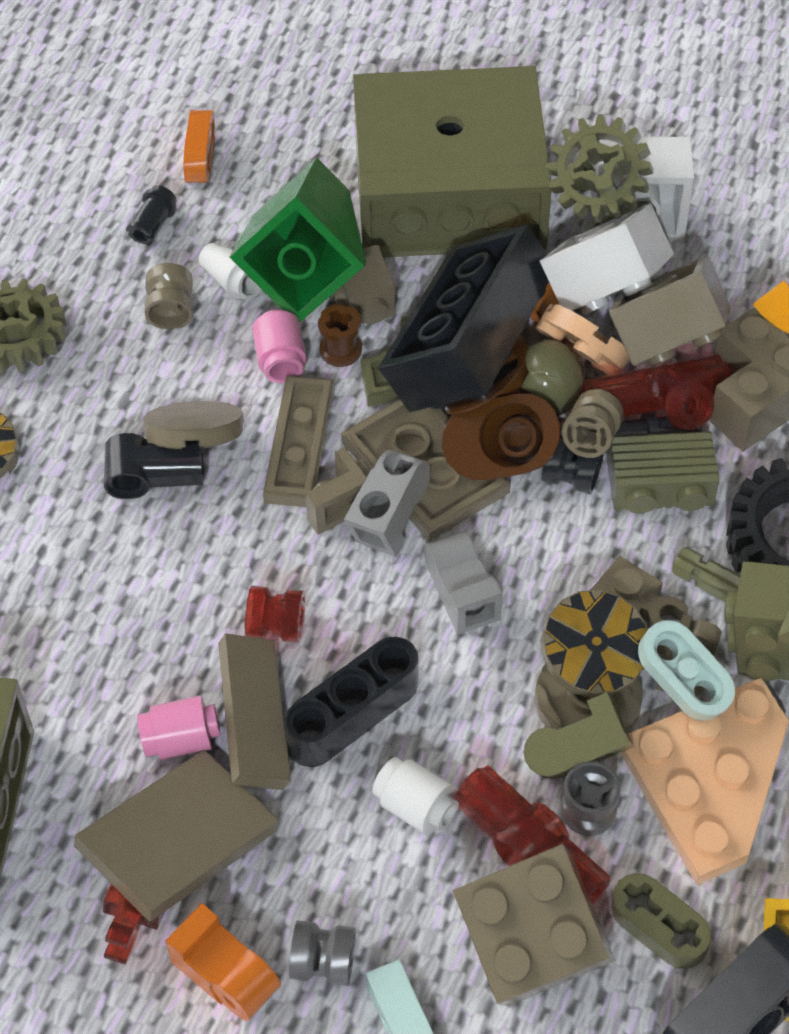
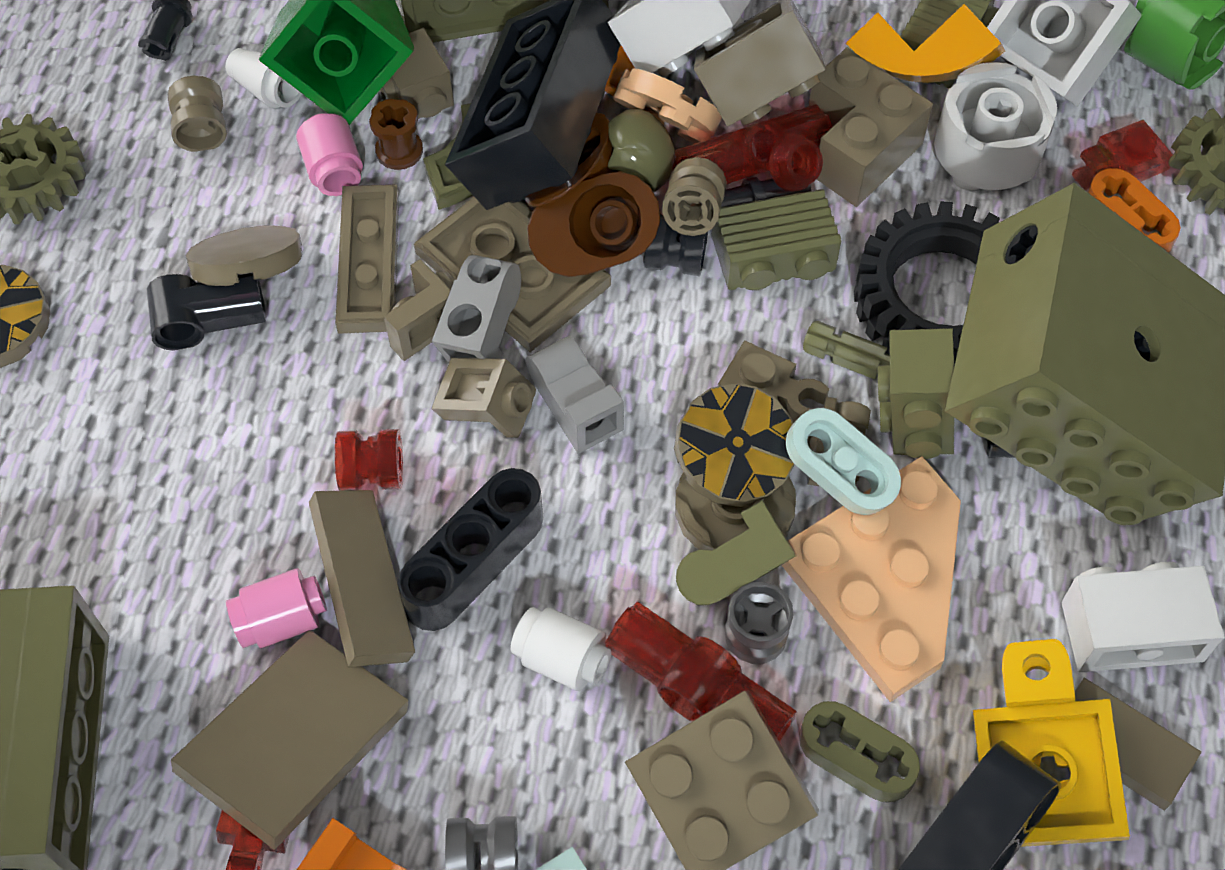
camera: 10 degrees left, 5 degrees up
none -> dark tan bracket [431,358,536,438]

